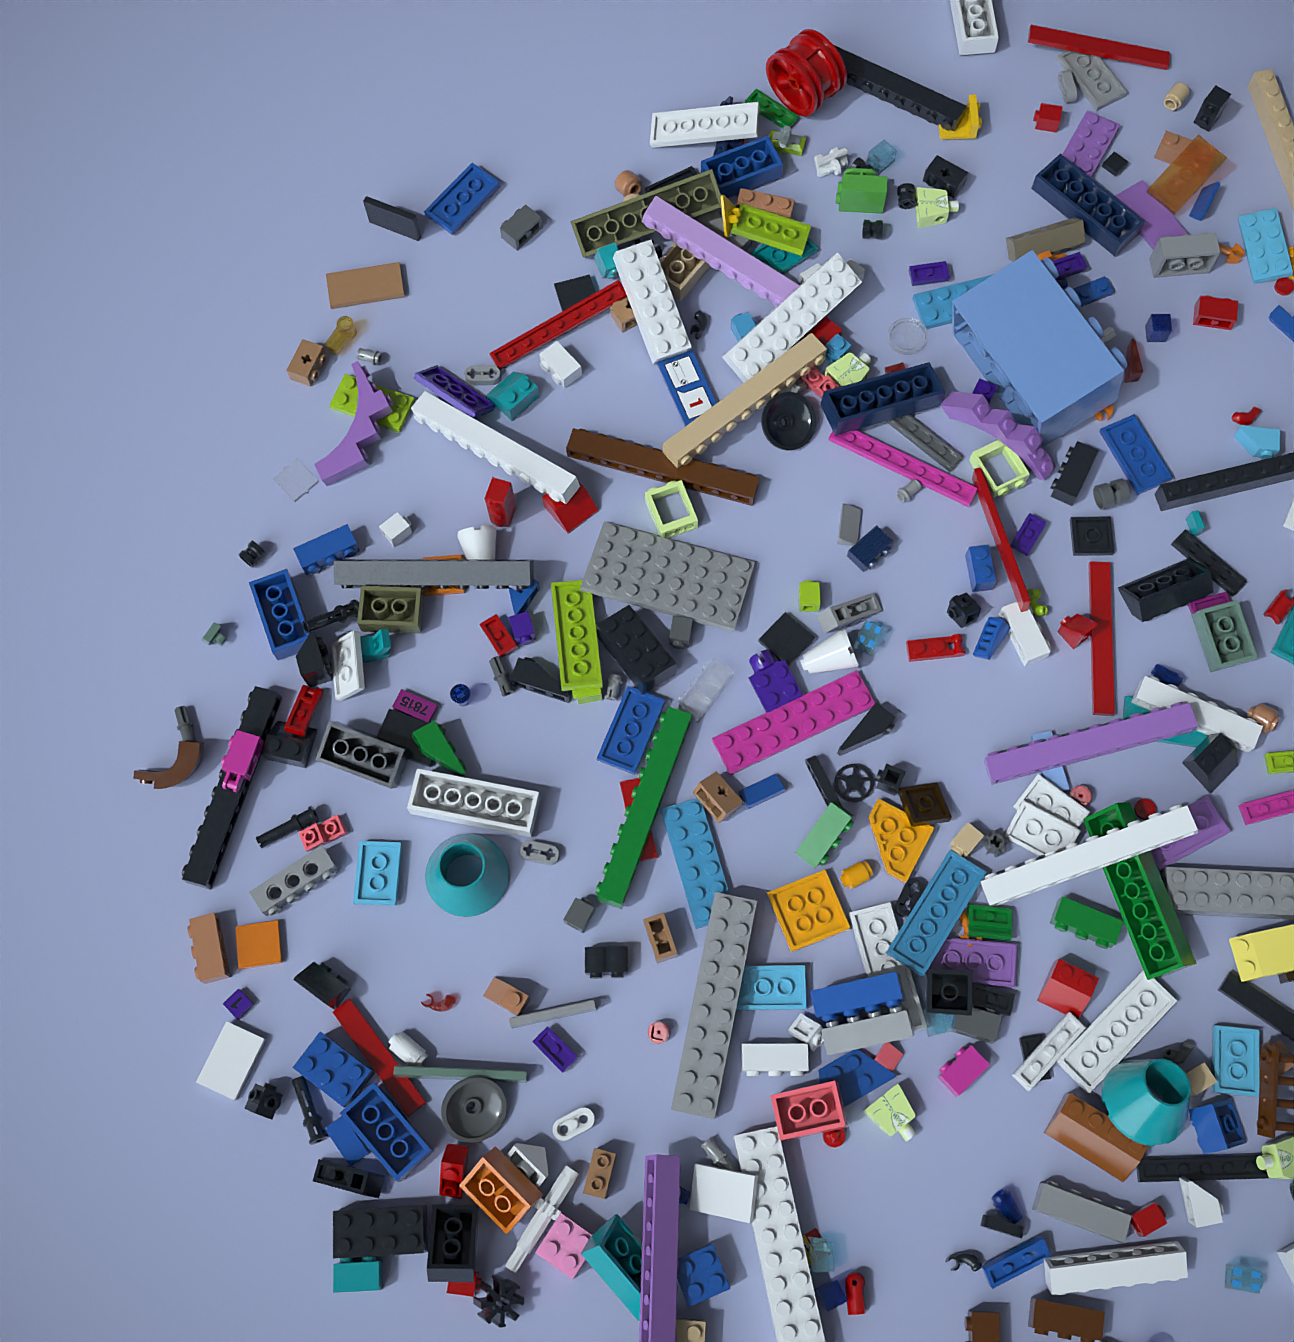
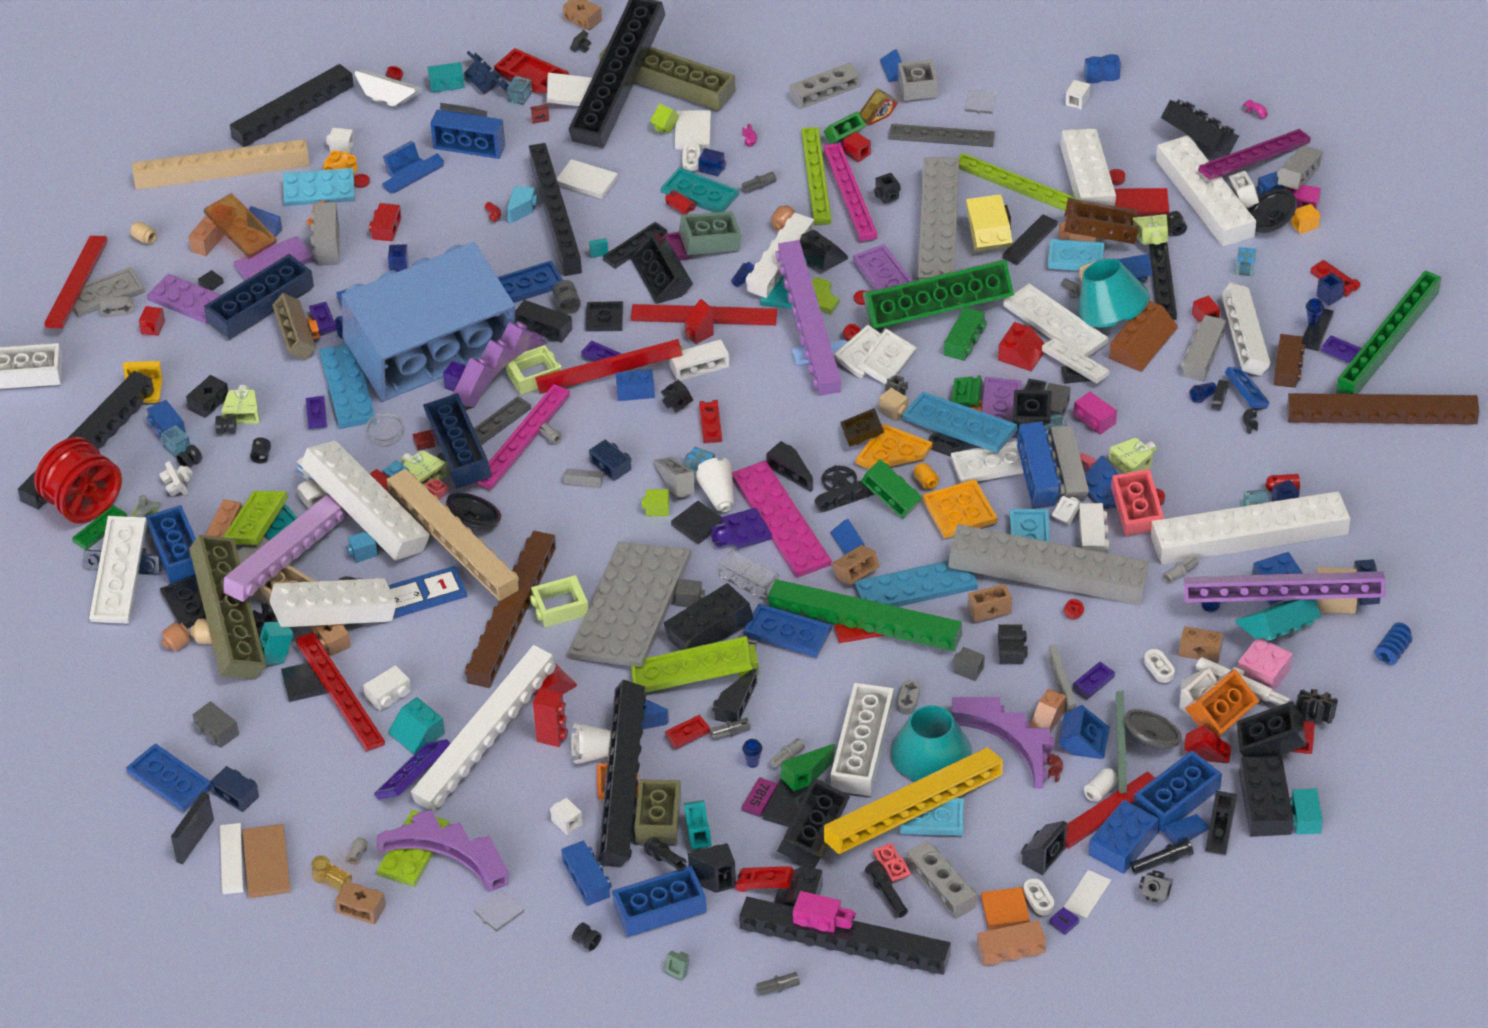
camera: 90 degrees left, 25 degrees down
reddish brown arch [133,740,204,789] -> none
white tile [196,1021,266,1100] -> none
white tile [331,630,365,701] -> none
light grey beam [464,365,501,386] -> none
dark purple brick [509,611,536,645] -> none
white tile [689,1163,758,1223] -> none
yellow piece [721,195,741,238] -> none
bright green brick [835,168,887,214] -> none
black brick [875,763,906,796] -> none
blue slope [973,617,1011,660] -> none
white brick [980,804,1198,907] -> none
white slope [1179,1177,1224,1228] -> none
black brick [1193,85,1231,132] -> none
none -> blue brick [146,400,186,443]
none -> dark blue brick [210,766,259,812]
none -> white tile [220,823,244,894]
none -> light grey axle [769,738,805,768]
none -> lime tile [812,277,839,314]
none -> yellow brick [824,747,1003,854]
none -> medium lavender arch [952,697,1054,789]
none -> white plate [1023,879,1054,916]
none -> blue slope [1059,705,1109,759]
none -> white sticker [1064,870,1111,918]

